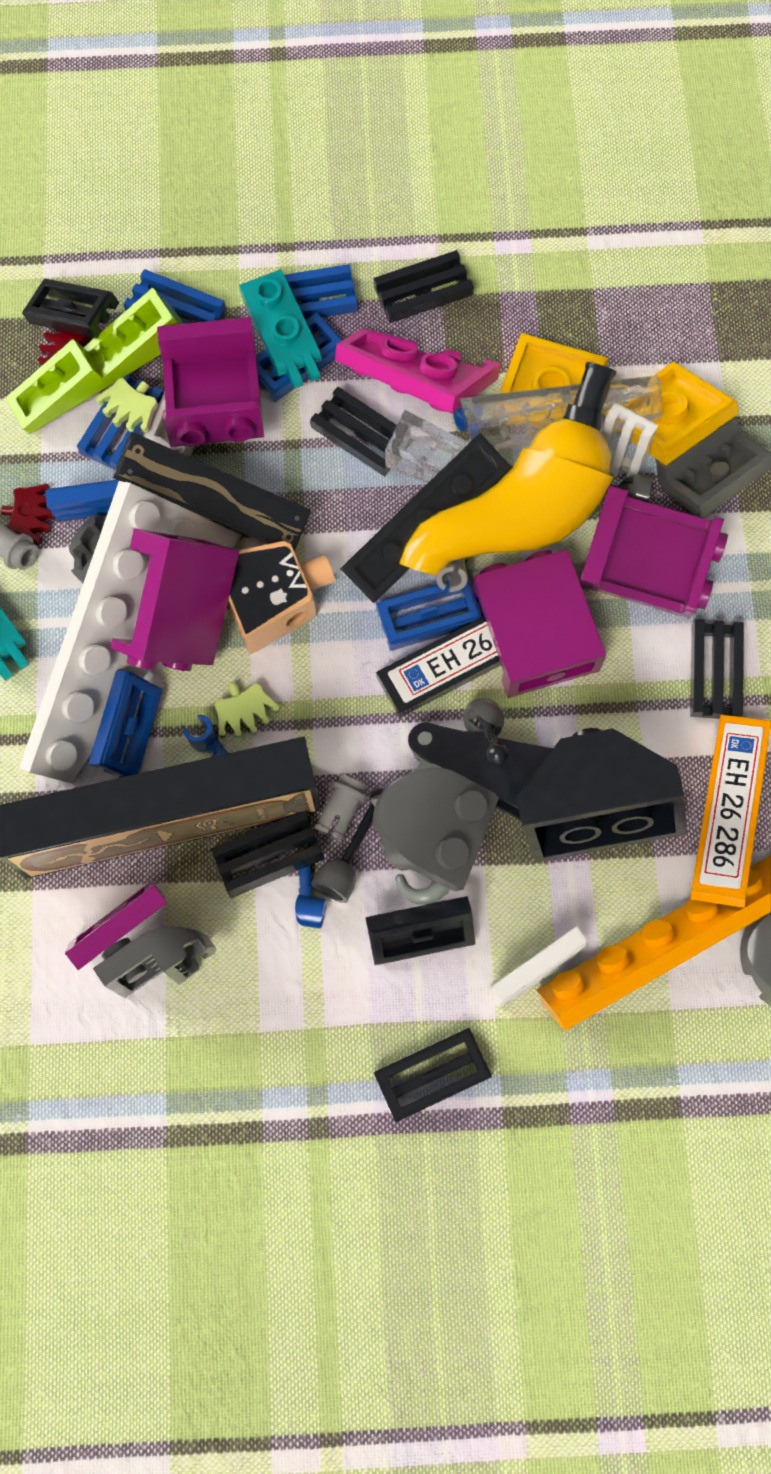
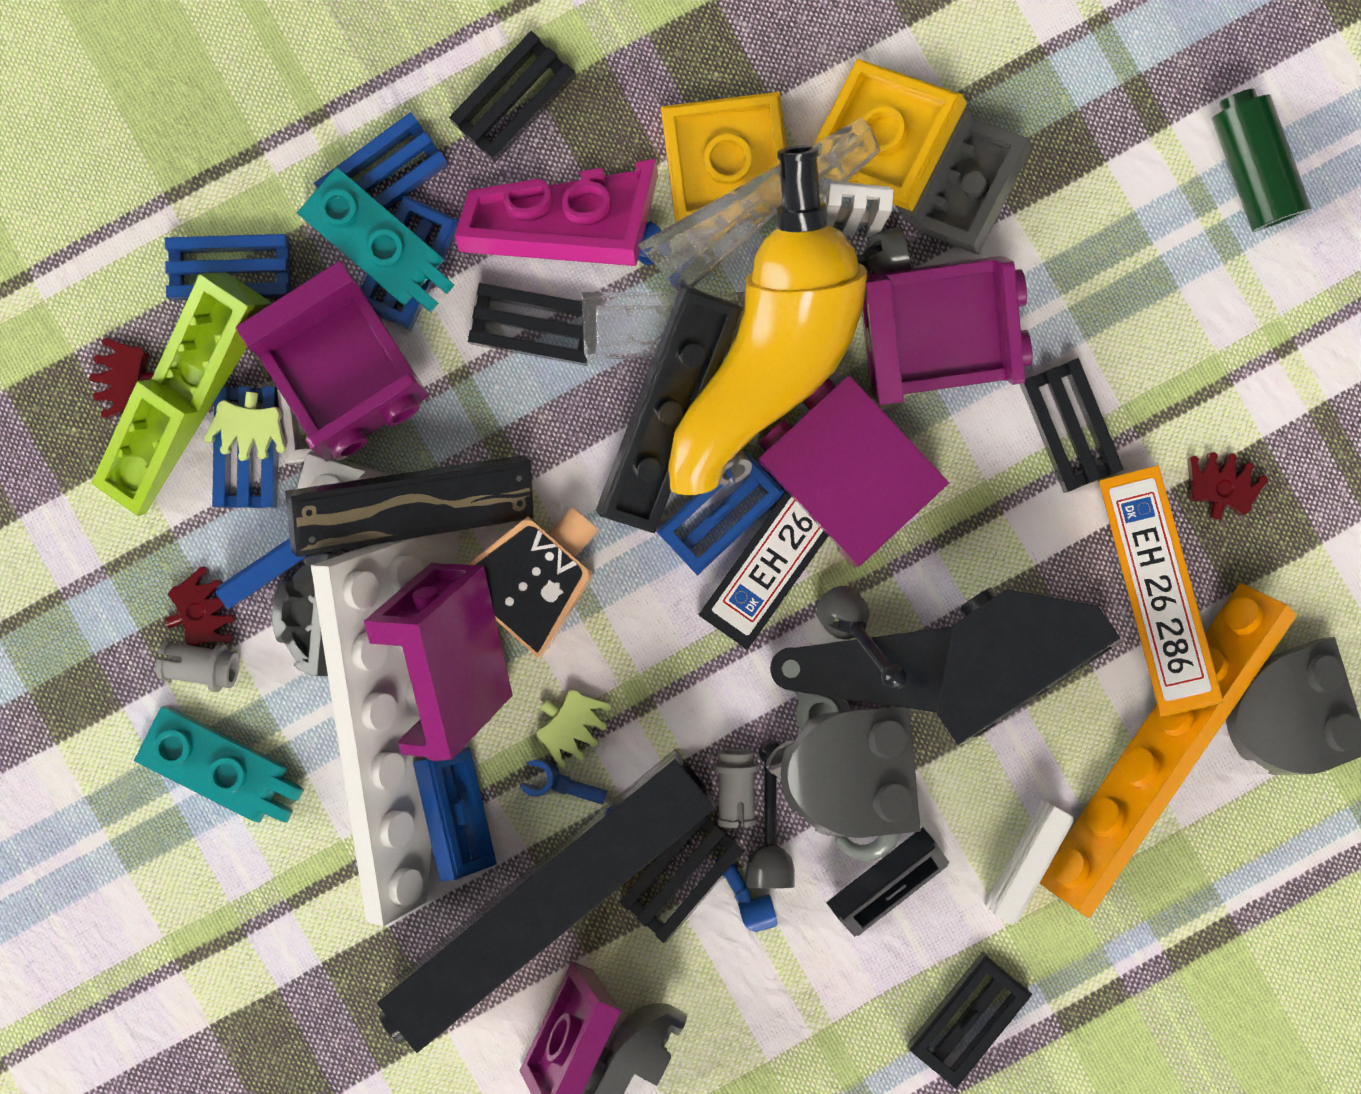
camera: 30 degrees left, 15 degrees up
black tile [22,278,120,338] -> none

